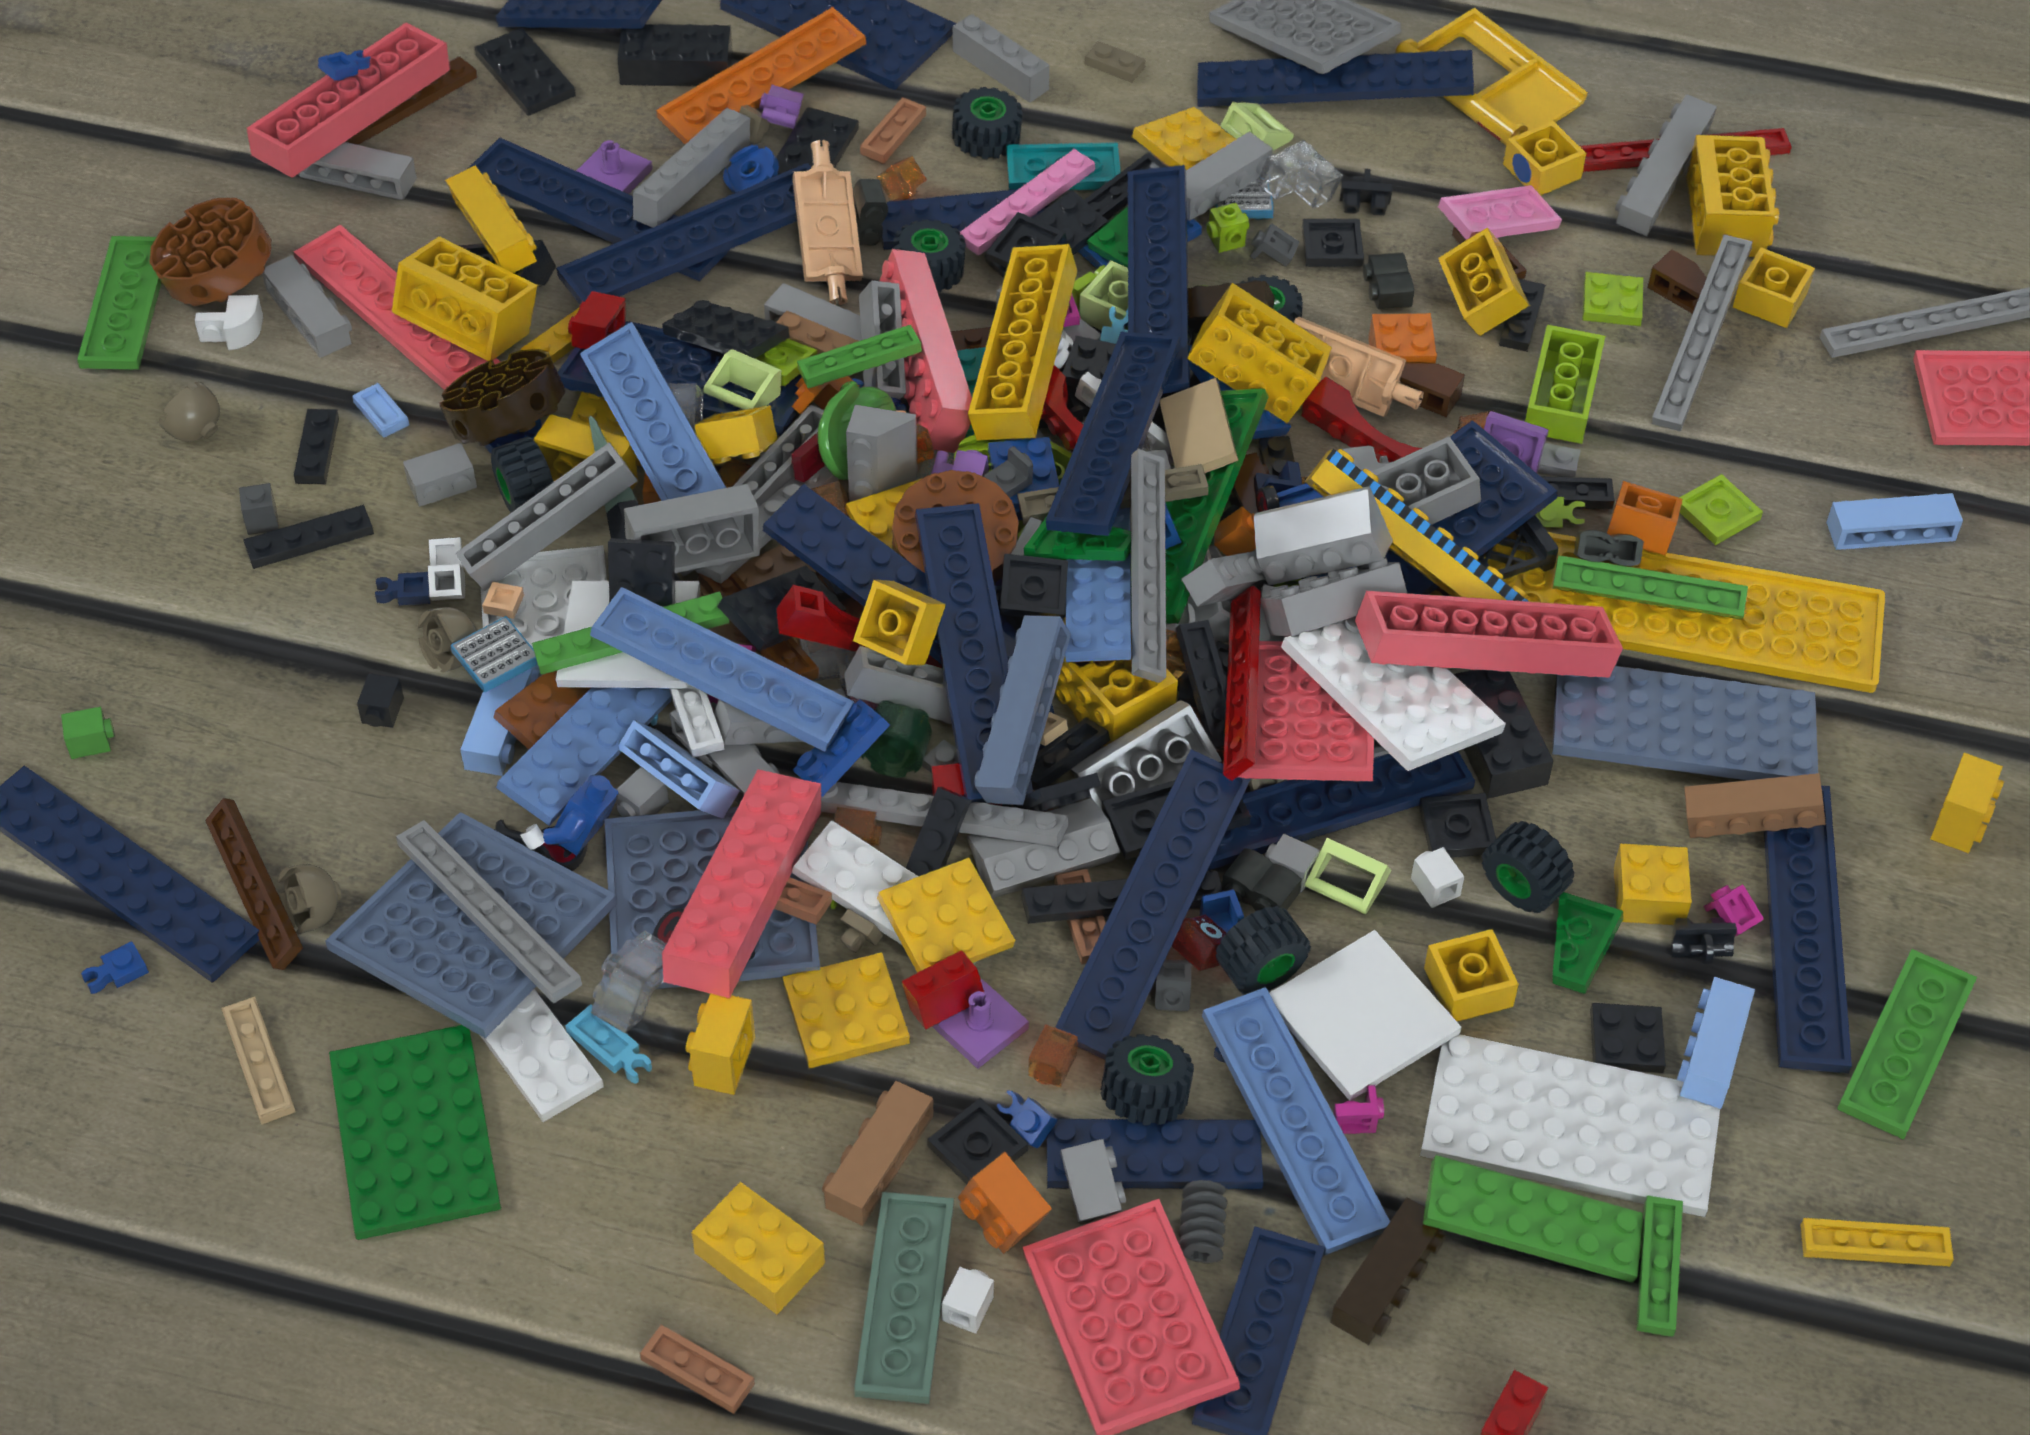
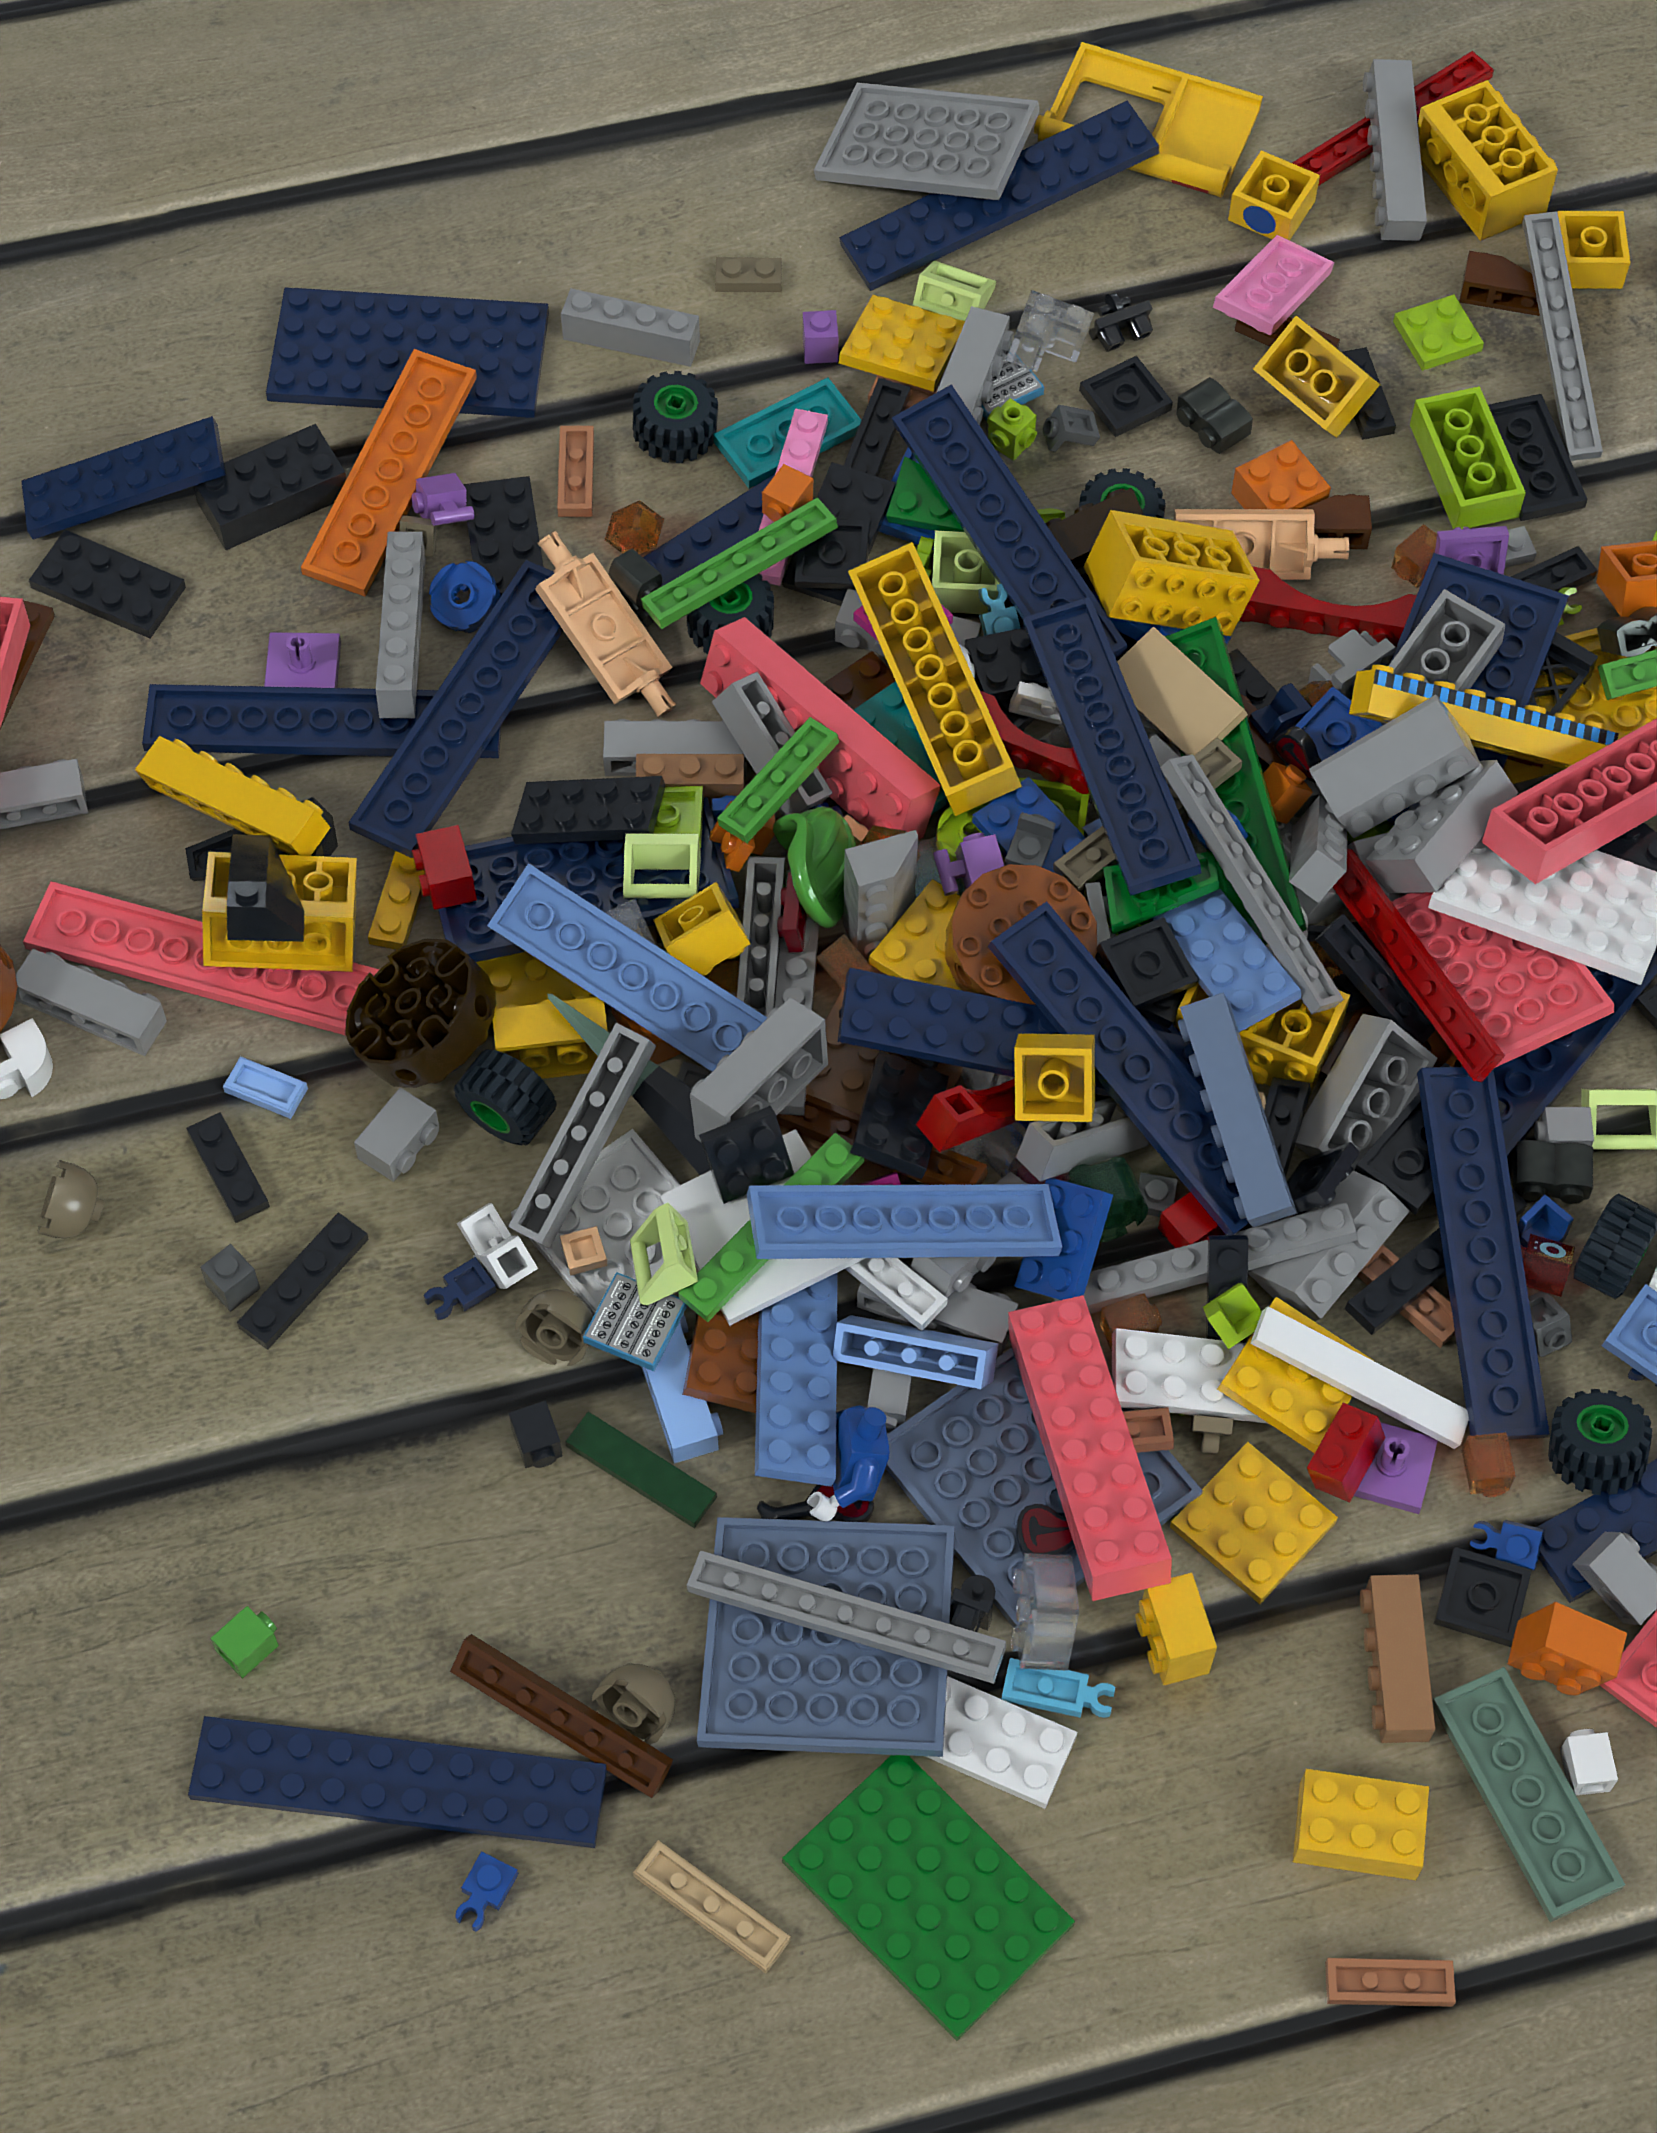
camera: 30 degrees left, 10 degrees up
none -> black wedge [227,834,304,942]
none -> dark green tile [565,1411,717,1529]
none -> yellowish green tile [630,1203,698,1305]
none -> bright green plate [641,497,838,629]
none -> orange brick [762,464,814,522]
none -> medium lavender brick [803,310,838,364]
none -> black hips [950,1575,996,1632]
none -> lime panel [1203,1283,1262,1349]
none -> white tile [1250,1306,1469,1449]
none -> black plate [1488,394,1588,521]

